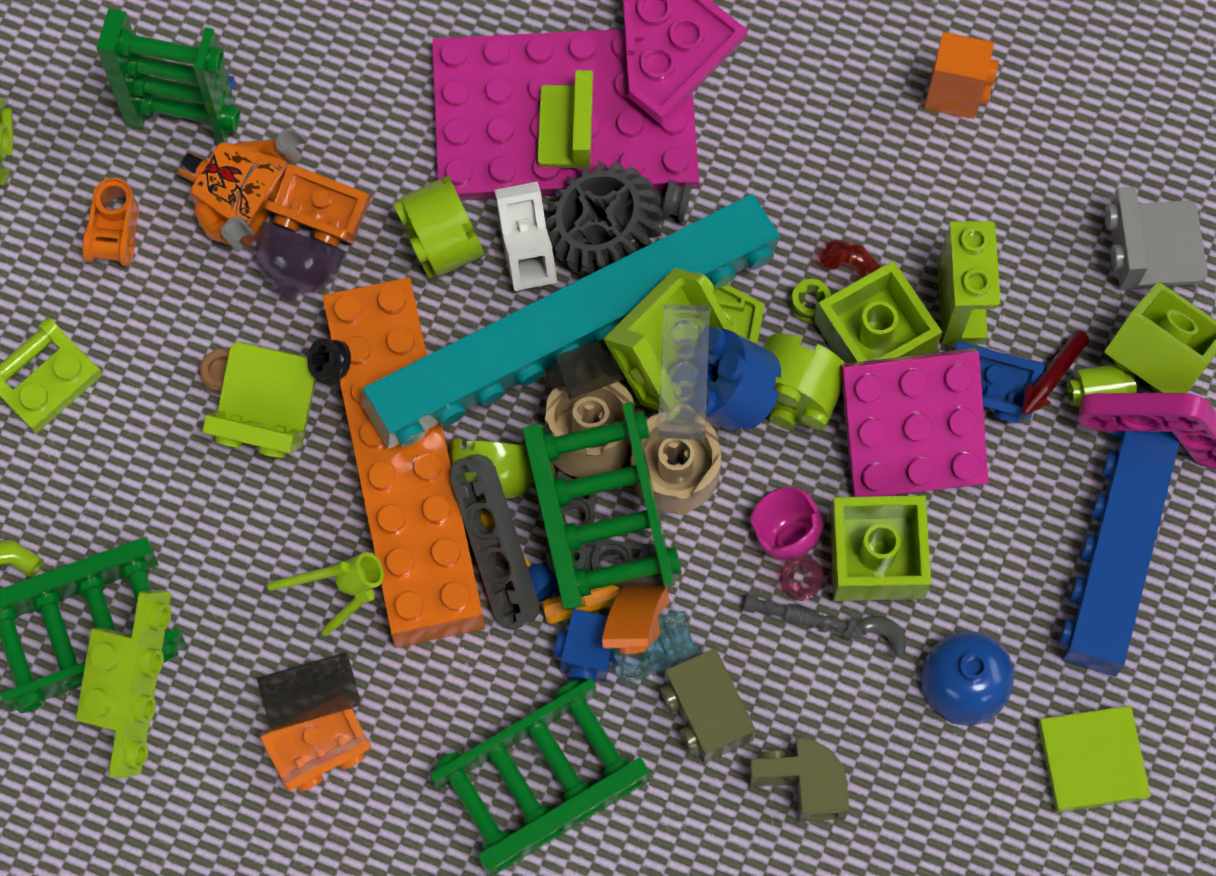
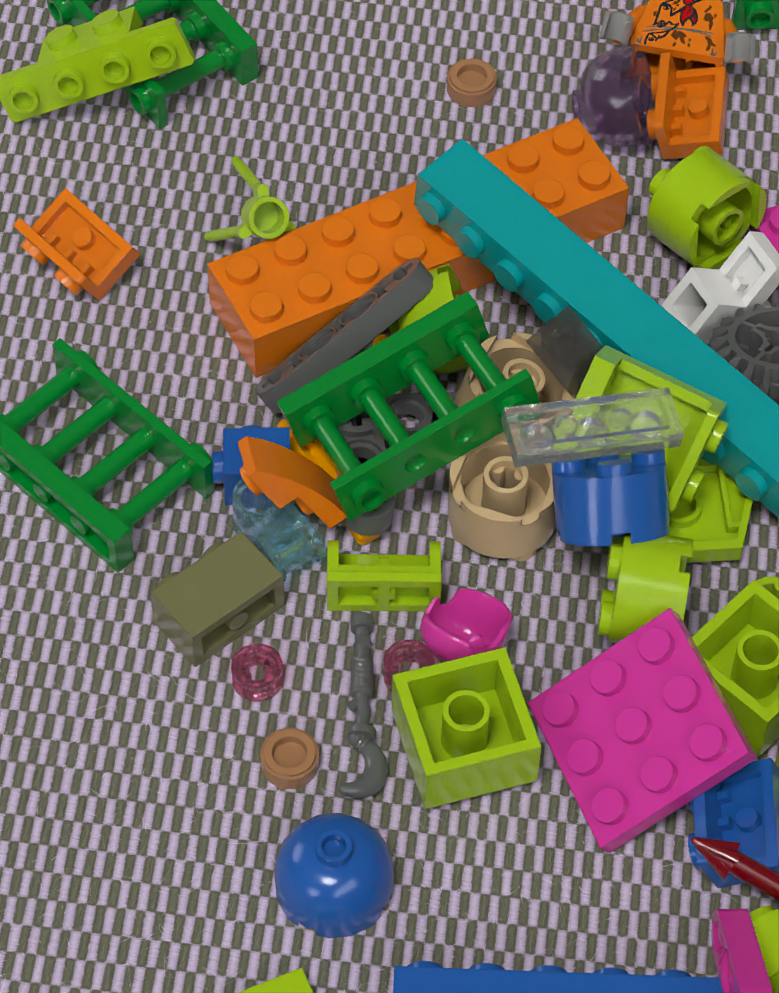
camera: 75 degrees right, 15 degrees down
lime bracket [202,341,316,458] -> none
clear smoke panel [257,652,361,731] -> none
black bush [307,338,351,381] -> none
olive brick [748,738,849,822] -> none
none -> clear pink bush [231,643,283,702]
none -> medium nougat tile [260,728,319,789]
none -> lime hinge [327,540,441,612]

